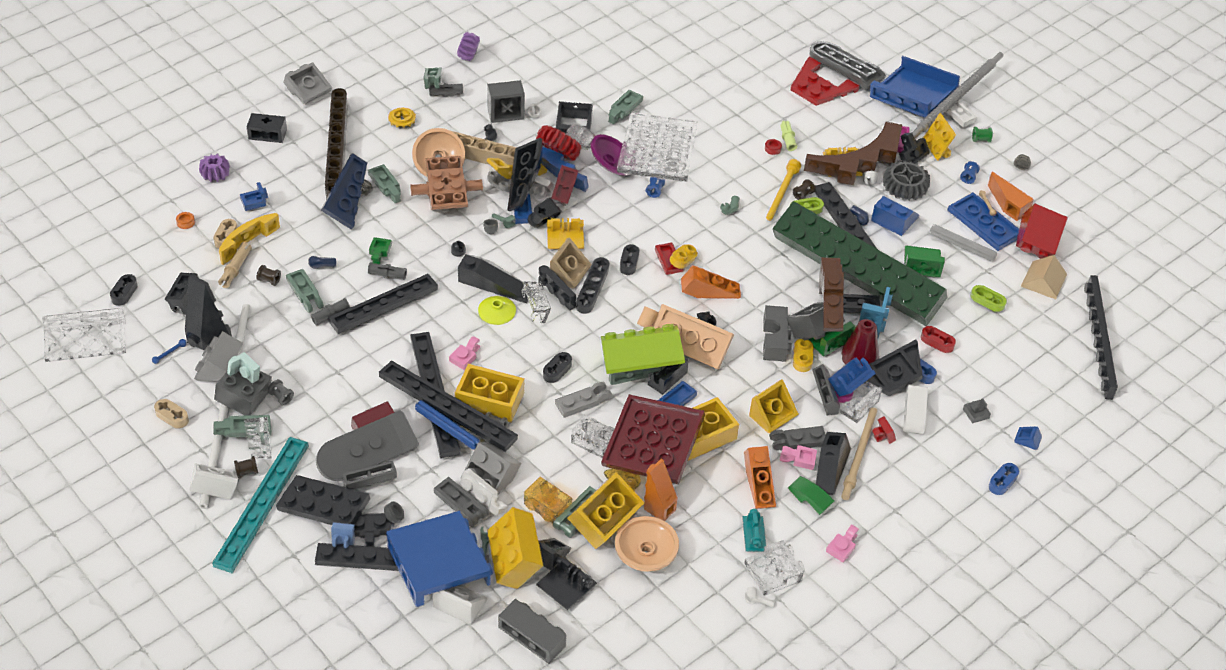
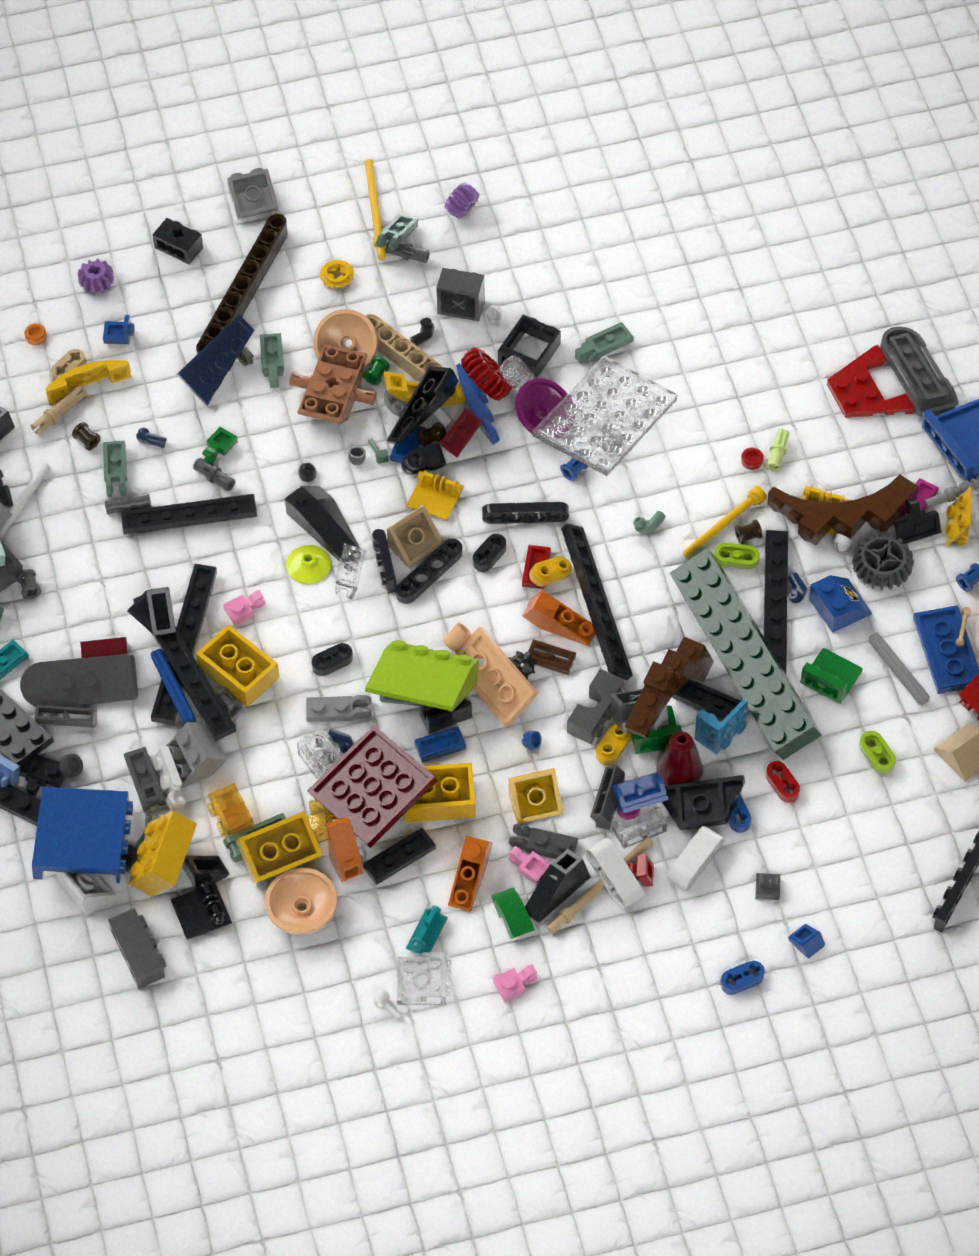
camera: 30 degrees right, 10 degrees up
none -> black slope [127,587,176,636]
none -> dark blue arm [327,729,354,755]
none -> green bush [363,356,390,386]
none -> black plate [363,827,436,885]
none -> yellow bar [365,159,386,260]
none -> dark brown bush [417,423,447,447]
none -> black beam [482,502,569,524]
none -> blue hinge [521,731,542,750]
none -> reddish brown tile [528,639,576,675]
none -> black plate [561,523,633,680]
none -> white beam [585,838,644,909]

